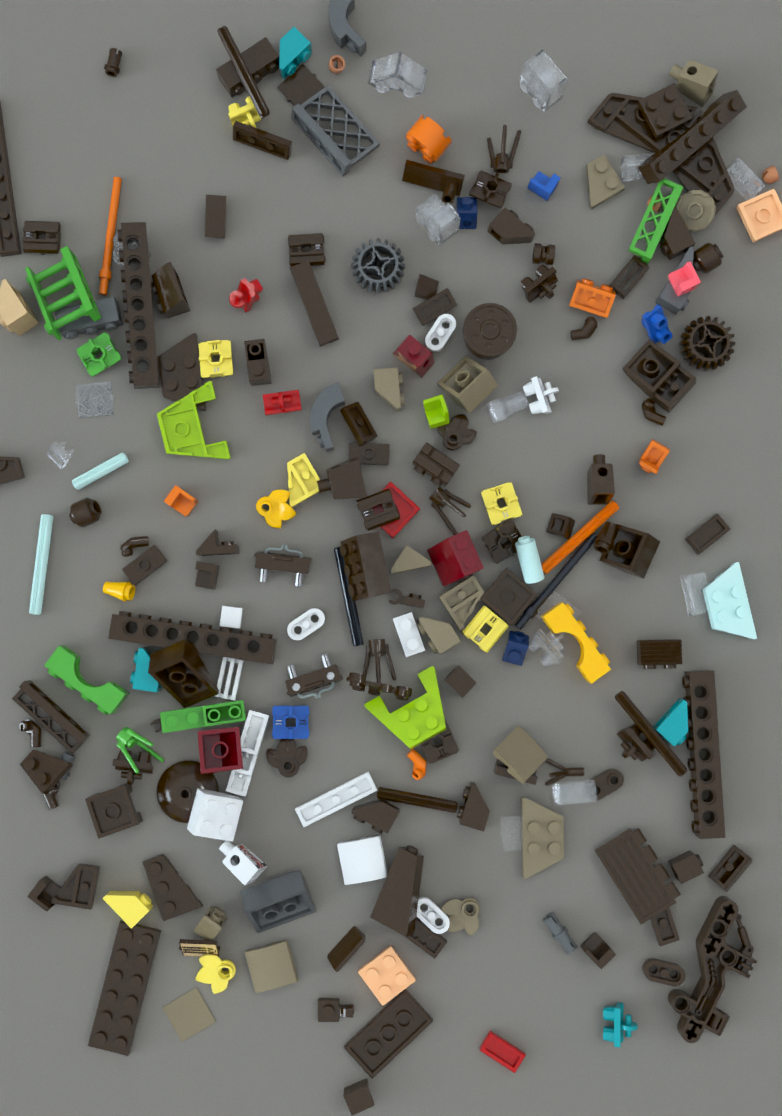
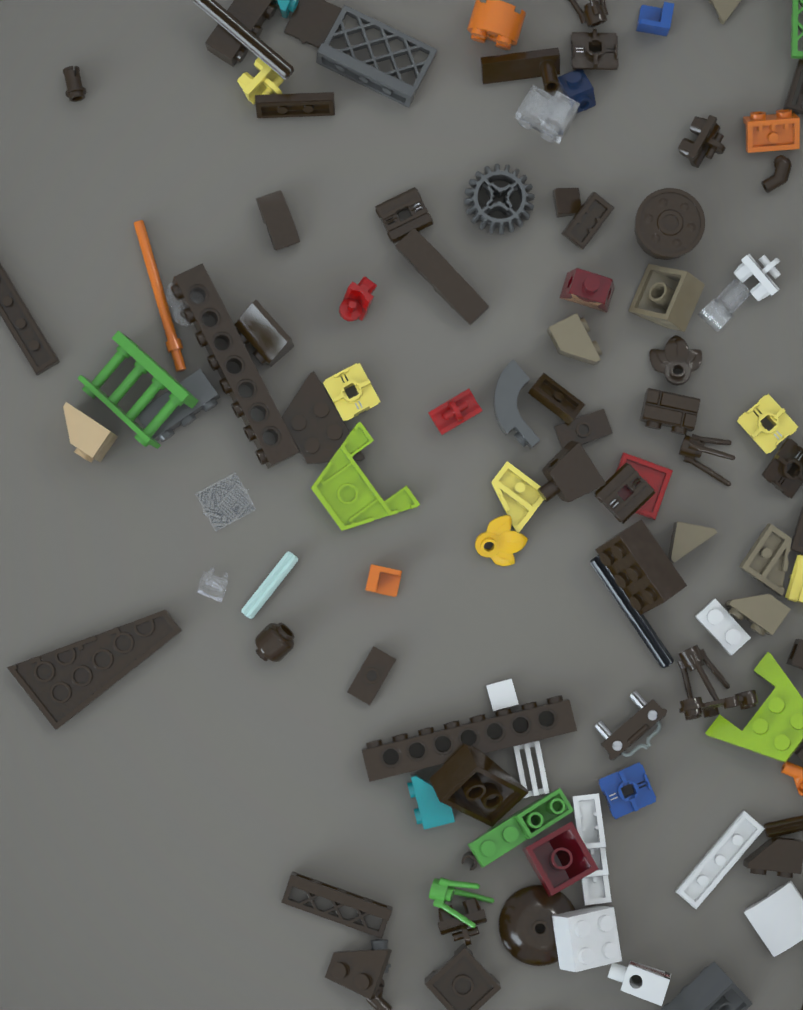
camera: 20 degrees left, 0 degrees up
dark brown arm [19,719,41,747] -> none
dark brown piece [22,221,61,255] -> none
light aqua axle [29,514,53,615] -> none
bright green arch [44,645,130,715] -> none
bright green piece [76,332,122,377] -> none
yellow cone [103,581,135,602] -> none
dark brown arm [120,536,149,557] -> none
dark brown panel [195,561,220,590] -> none
dark brown slope [196,529,240,556] -> none
dark brown slope [244,339,272,386] -> none
dark brown piece [254,545,312,587] -> none
dark brown plate [266,739,307,778] -> none
white plate [287,608,325,640] -> none
dark brown plate [389,589,425,608] -> none
lime panel [423,395,450,429] -> none
white plate [425,314,456,352] -> none
dark red slope [427,530,484,587] -> none
dark brown slope [487,208,535,245] -> none
dark brown wheel [532,243,555,265] -> none

